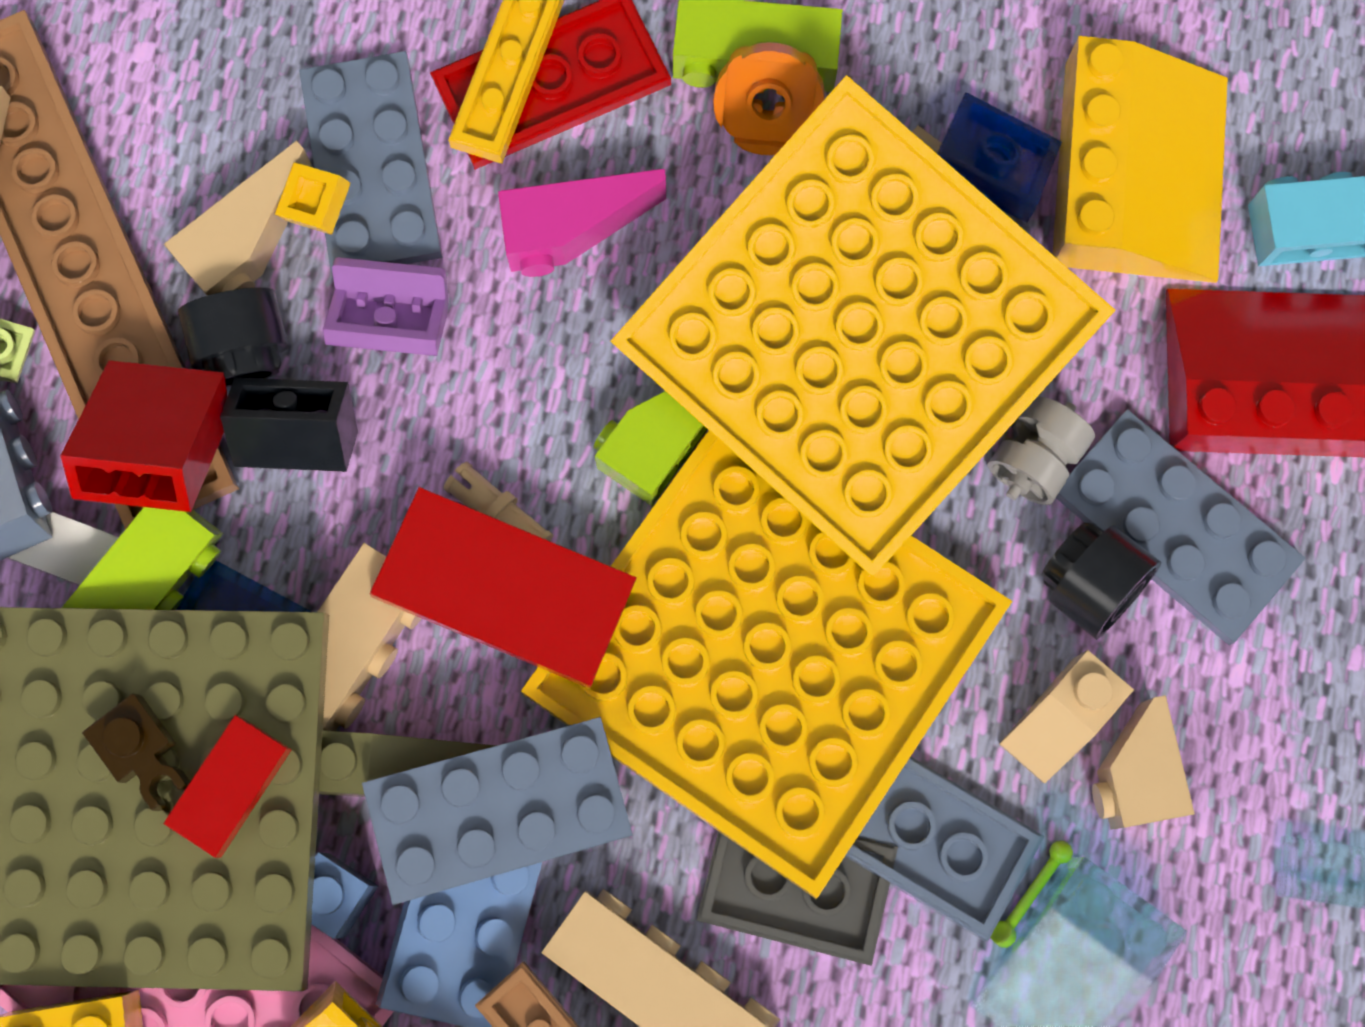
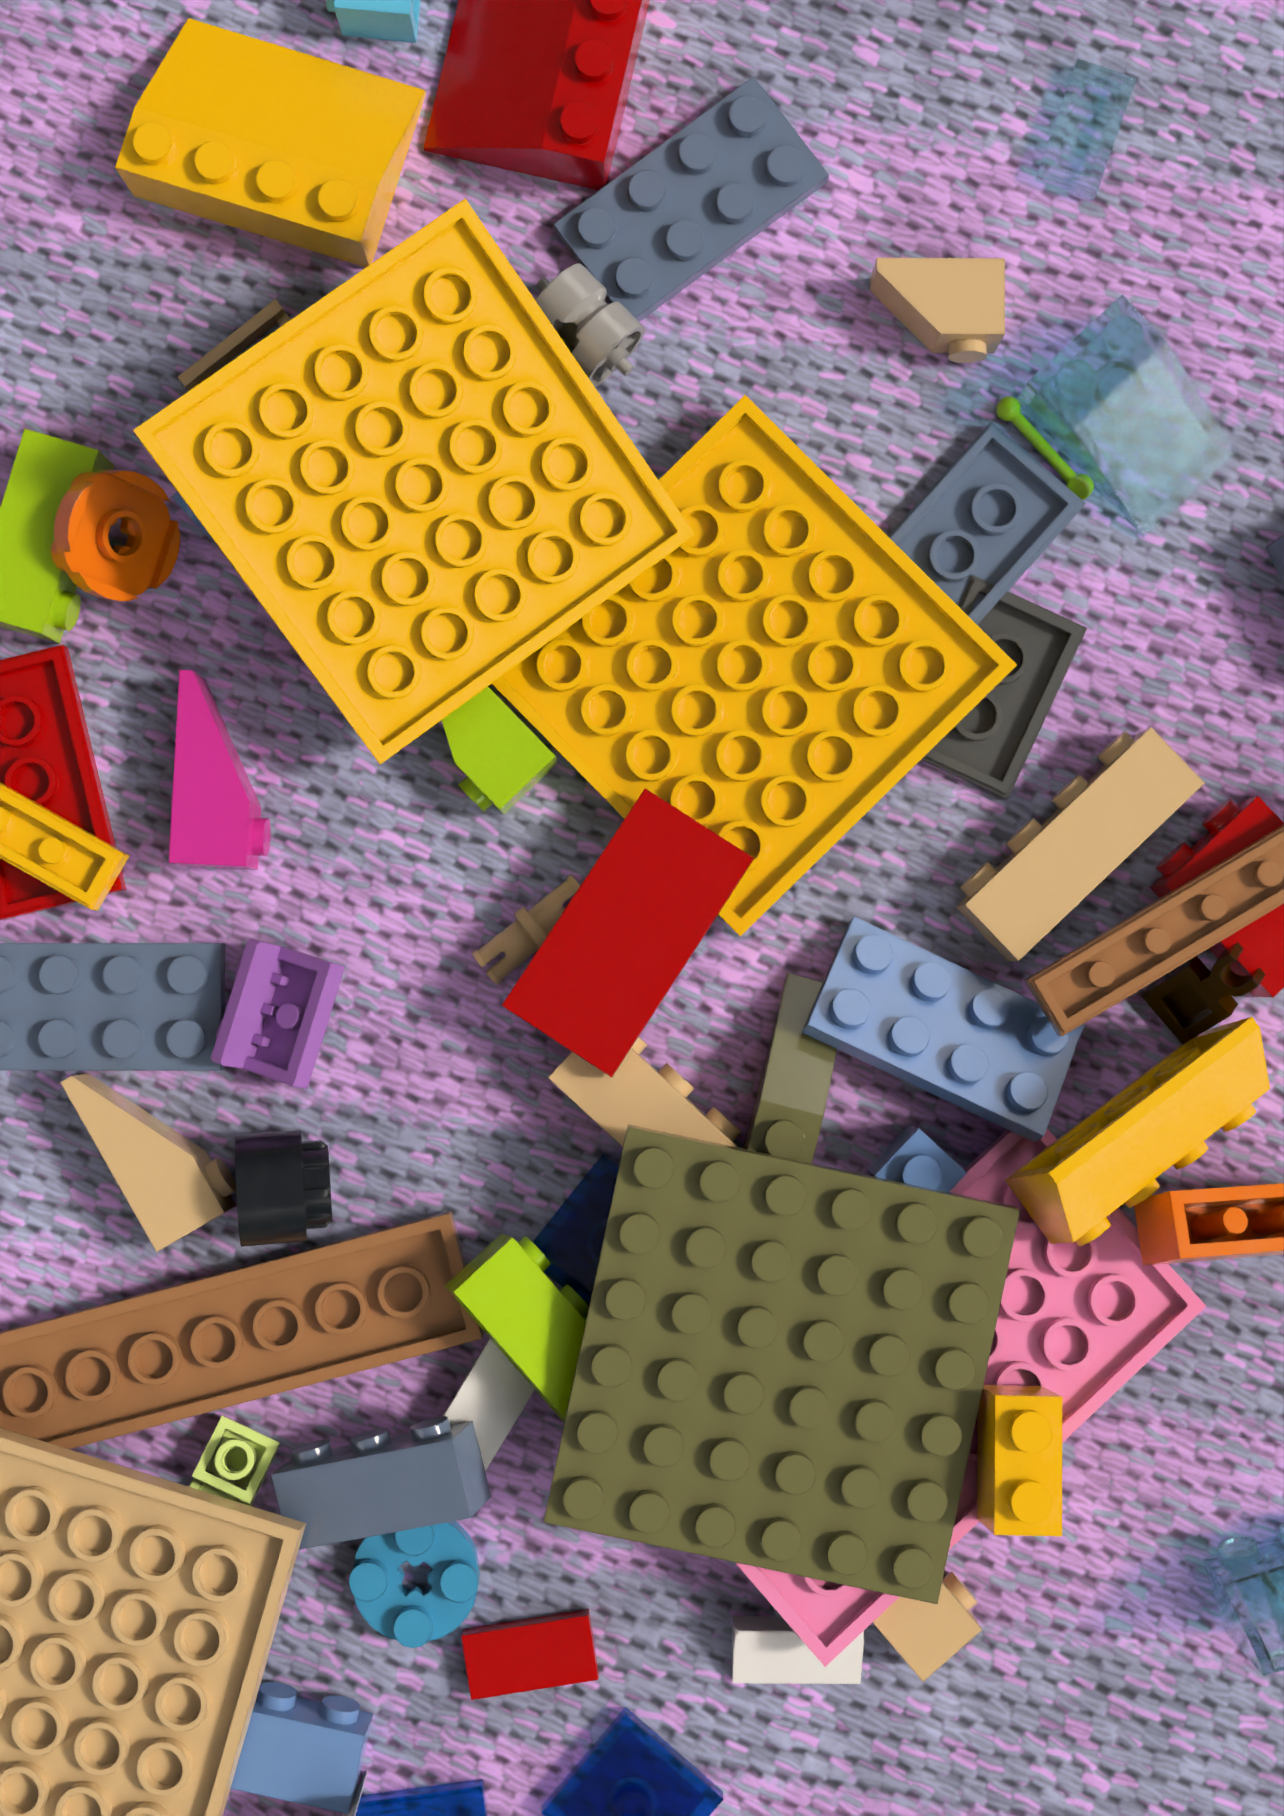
camera: 80 degrees left, 10 degrees up
red brick [60,360,228,512] -> none
dark brown plate [82,693,191,811] -> none
red tile [163,715,292,858] -> none
black brick [220,377,358,472] -> none
yellow plate [275,162,351,235] -> none
sand blue plate [362,717,633,905] -> none
clear blue plate [936,92,1062,223] -> none
tan slope [999,650,1134,783] -> none
black piece [1041,522,1161,640] -> none

